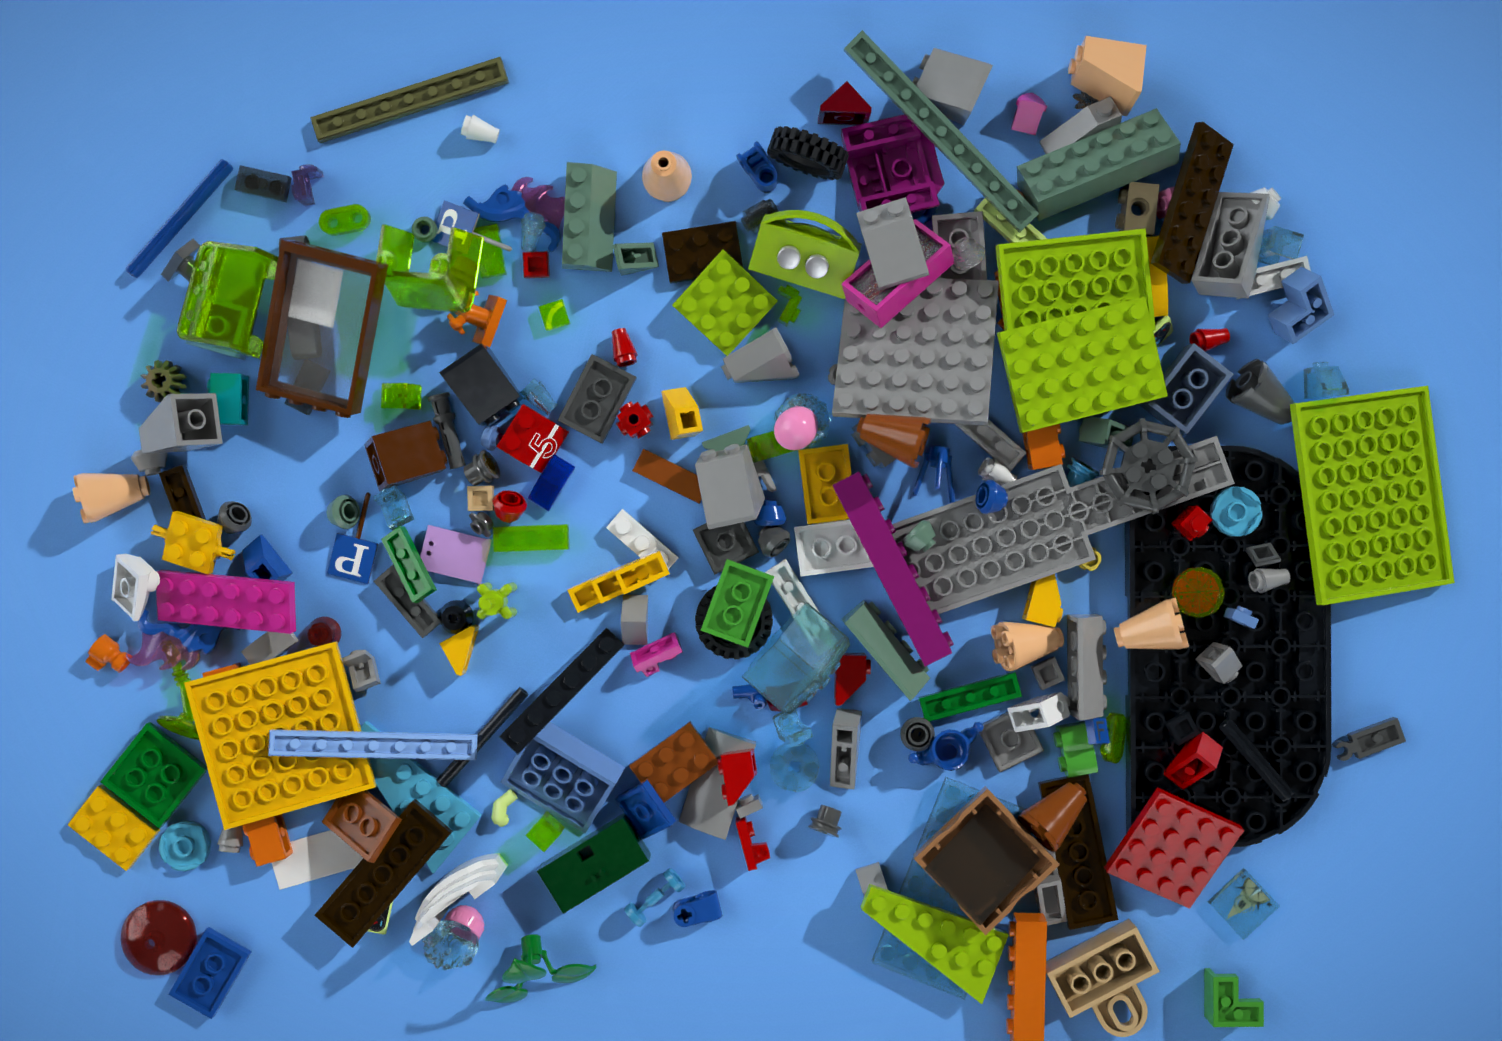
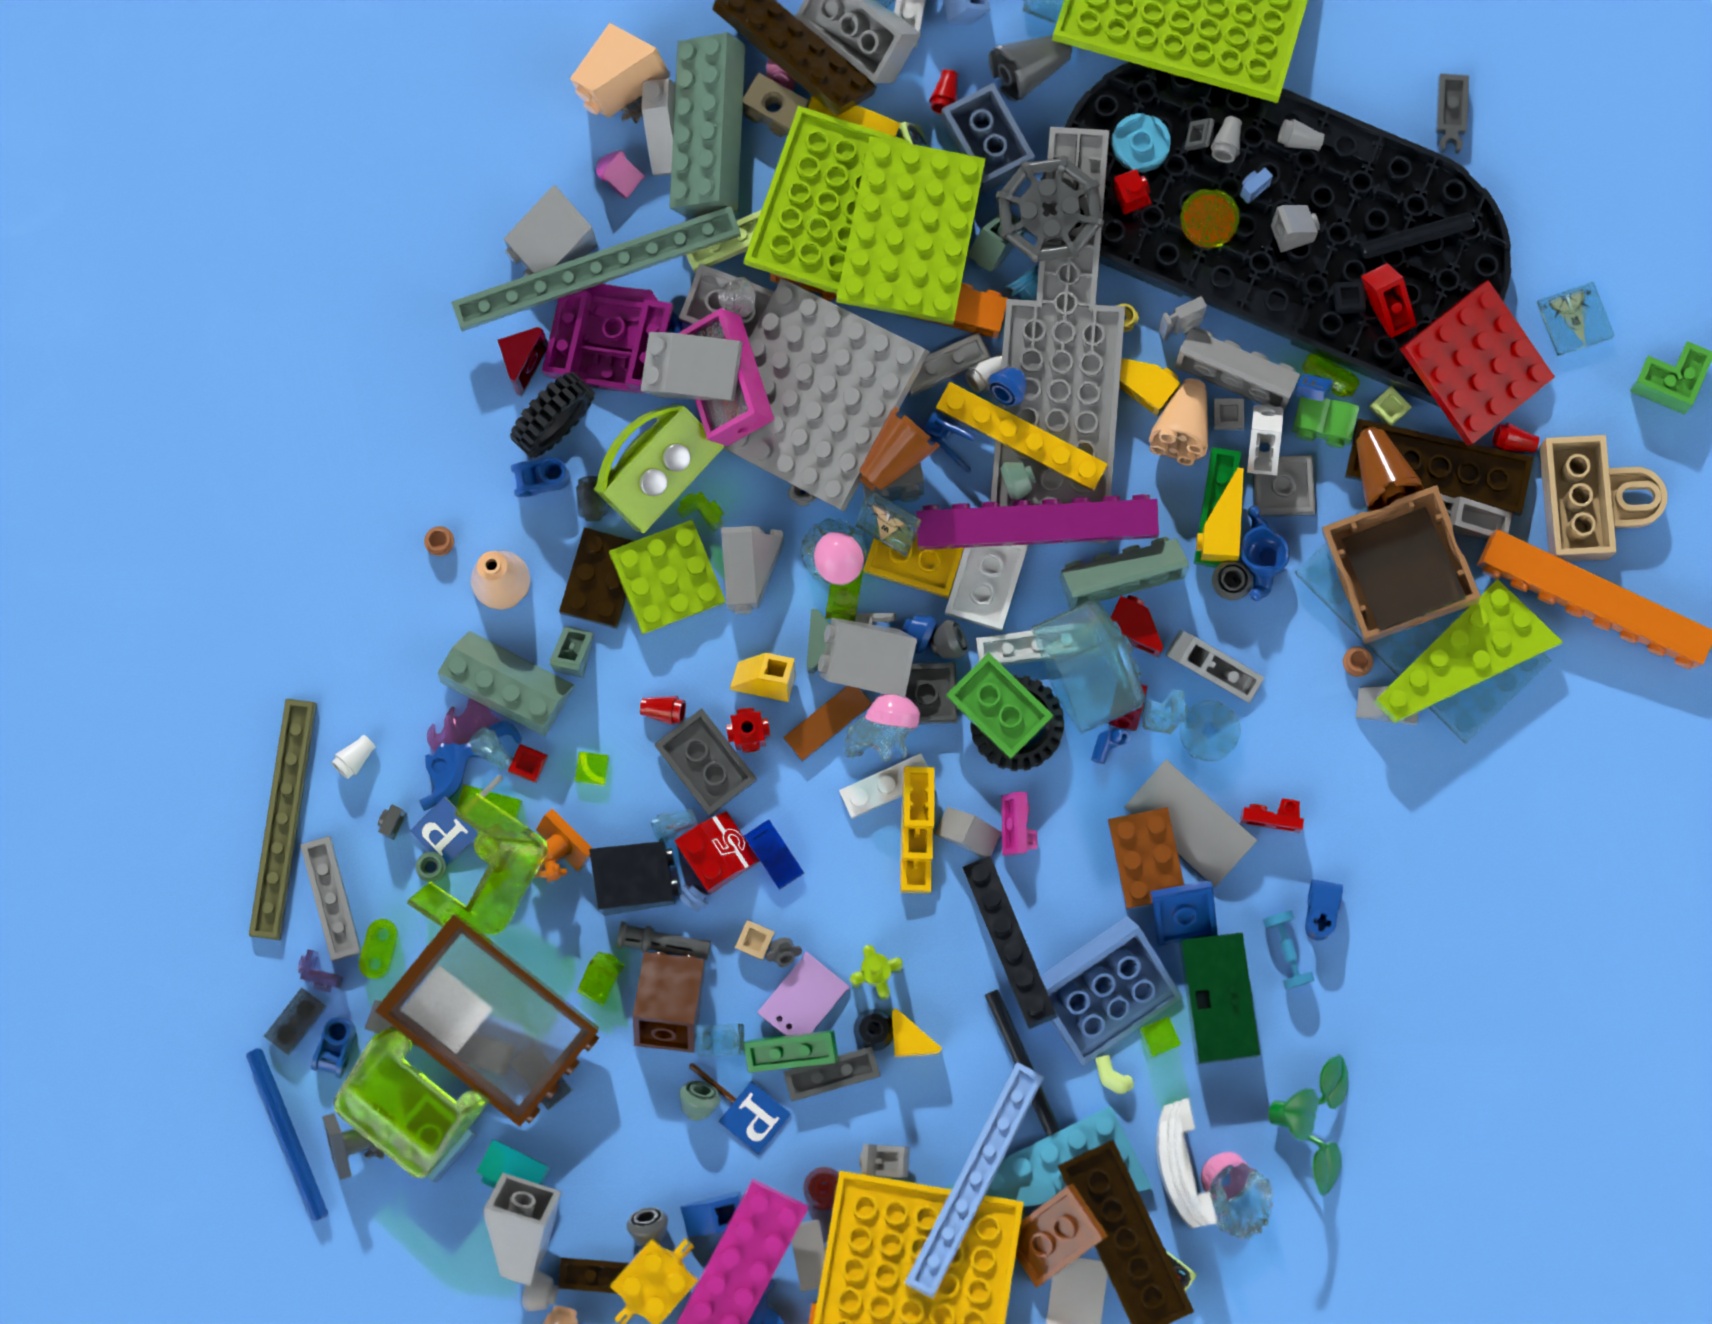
camera: 60 degrees left, 10 degrees down
dark tan gear [140,360,187,402] -> none
dark grey piece [464,450,500,486] -> none
red cone [493,491,527,523] -> none
clear neon green plate [493,524,570,552] -> none
red slope [718,748,757,806] -> none
light grey plate [736,794,763,819] -> none
dark grey piece [808,805,842,838] -> none
light nougat cone [1113,597,1189,650] -> none
none -> light grey plate [300,836,362,962]
none -> blue piece [311,1018,356,1079]
none -> dark grey plate [378,804,407,840]
none -> nougat plate [424,526,454,556]
none -> hair [844,694,920,762]
none -> clear light blue tile [856,491,921,557]
none -> yellow plate [936,382,1108,492]
none -> light grey plate [1158,296,1207,341]
none -> yellow slope [1196,468,1244,562]
none -> light grey cone [1278,119,1324,151]
none -> nougat plate [1343,646,1373,677]
none -> yellowish green tile [1369,386,1412,426]
none -> red cone [1492,422,1539,453]

